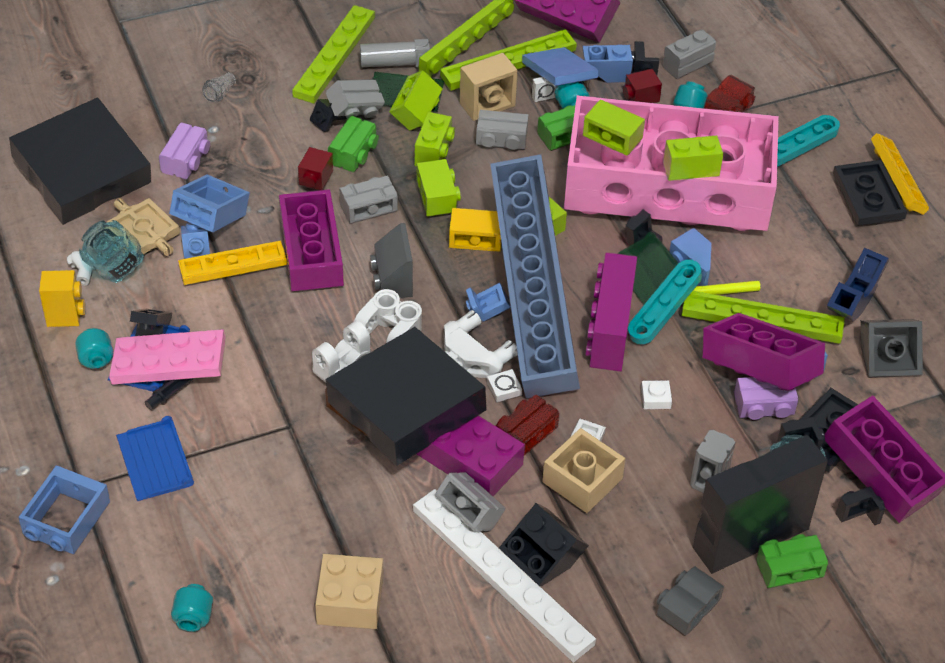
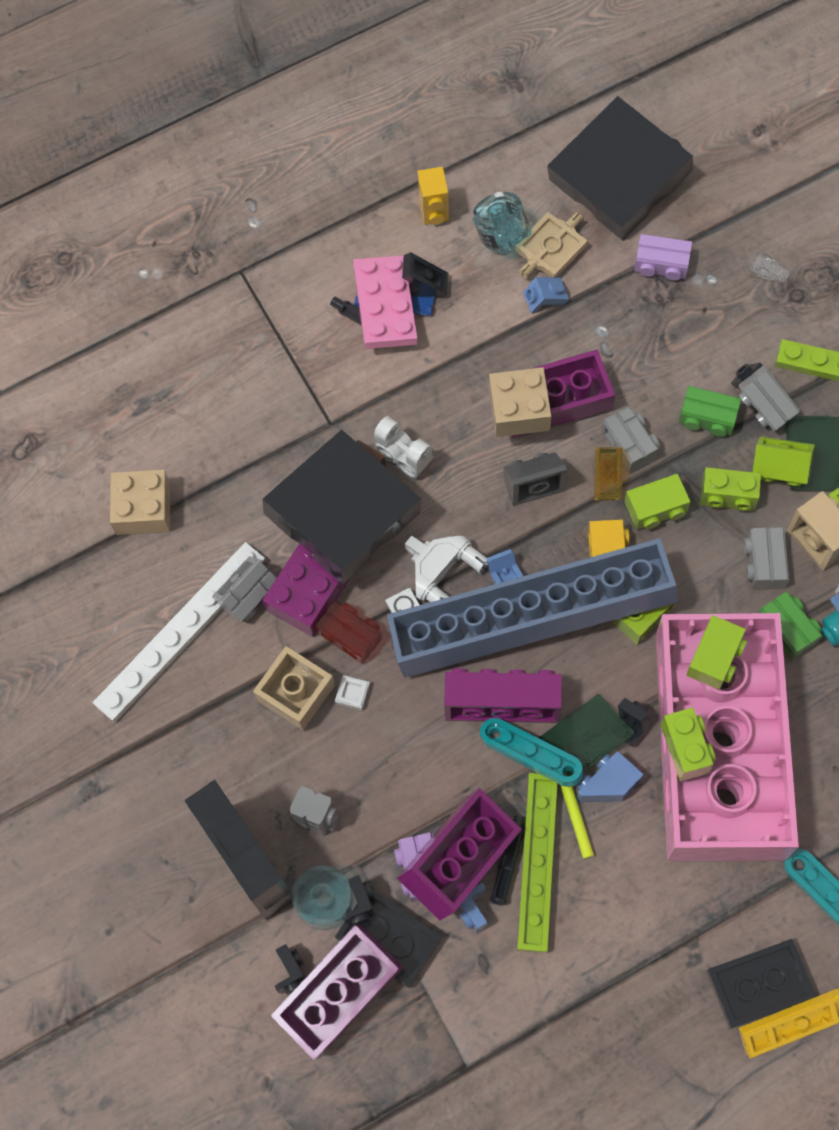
camera: 90 degrees right, 20 degrees up
medium blue window [18,465,110,554] -> none
teal head [75,328,114,369] -> none
blue piece [116,416,194,501] -> none
medium blue window [169,175,250,232] -> none
teal head [171,584,213,632] -> none
yellow plate [178,240,287,285] -> none
dark red brick [298,147,333,190] -> none
white piece [354,289,422,343] -> none
black slope [499,503,589,586] -> none
white plate [641,381,672,409] -> none
dark grey brick [657,566,724,635] -> none
bright green brick [757,534,828,588] -> none
dark blue arch [827,247,889,321] -> none
dark grey slope [860,319,923,377] -> none
none -> tan brick [489,367,551,437]
none -> clear yellow slope [593,447,623,500]

